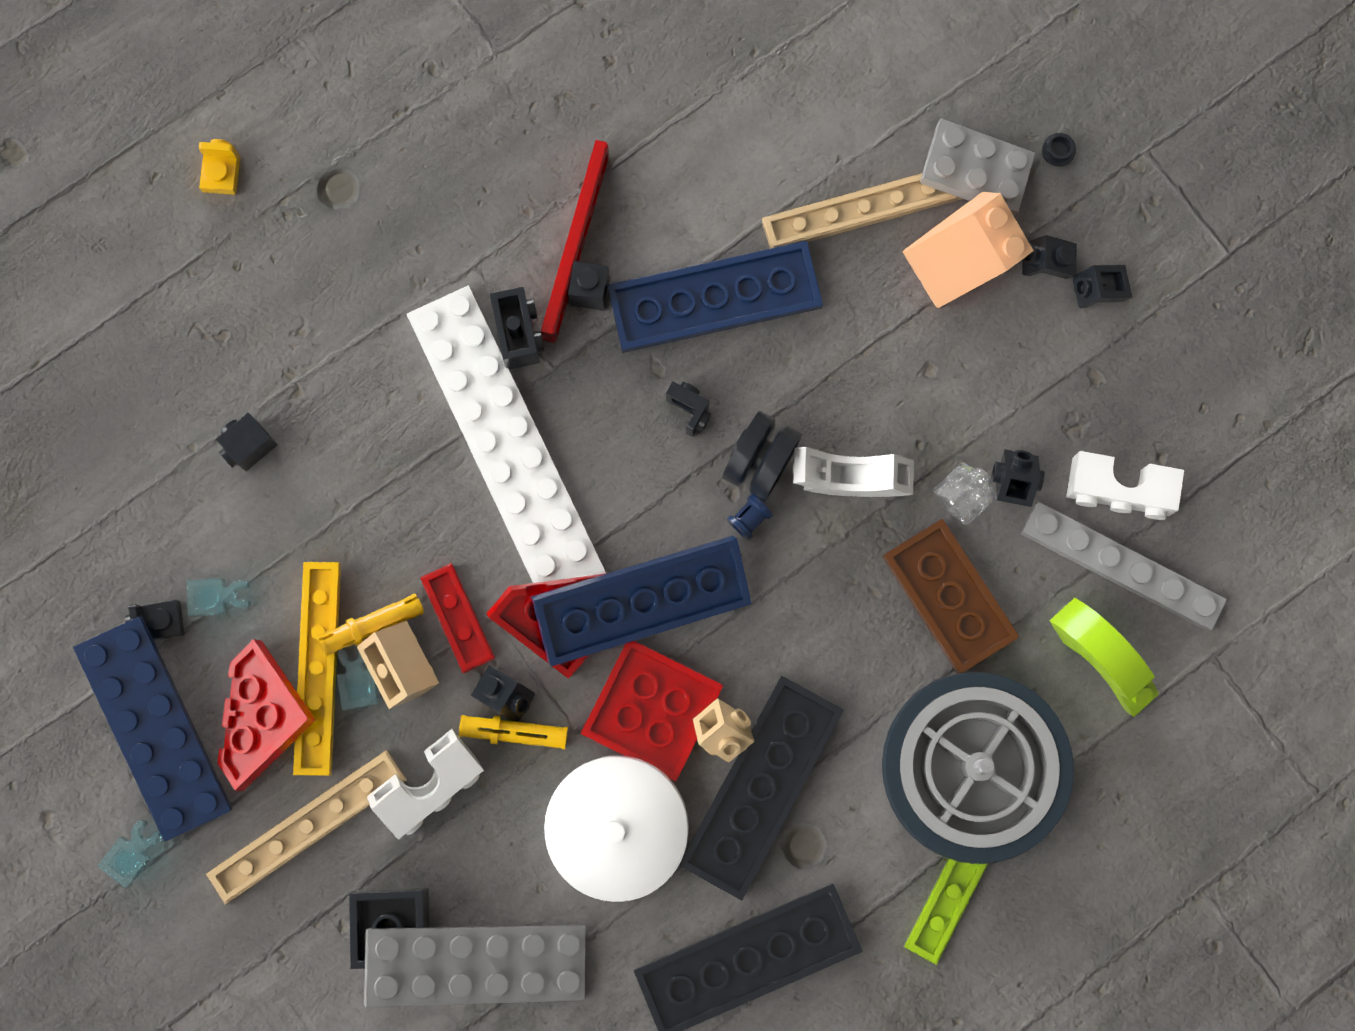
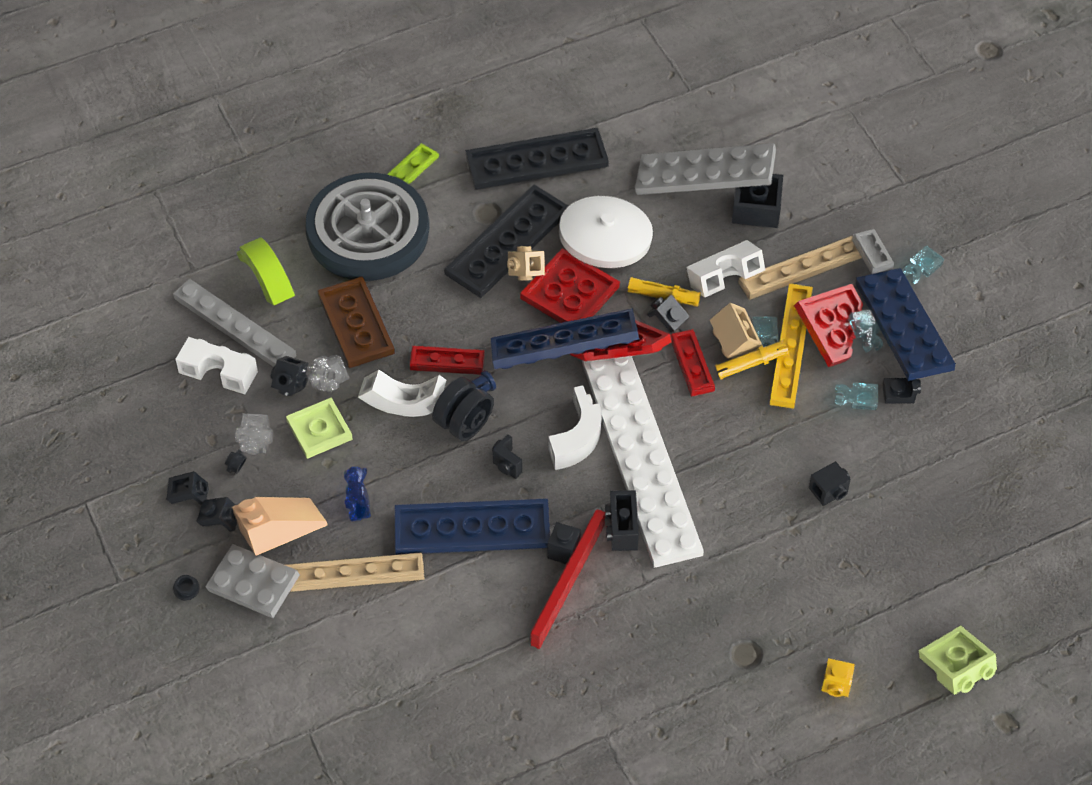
camera: 170 degrees left, 25 degrees down
none -> black plate [225,449,247,474]
none -> clear brick [235,414,273,455]
none -> yellowish green plate [286,397,353,459]
none -> clear blue animal [344,466,371,521]
none -> red tile [410,346,485,375]
none -> white arch [548,386,602,470]
none -> clear light blue plate [847,310,883,353]
none -> light grey plate [852,229,894,274]
none -> yellowish green plate [919,626,997,695]

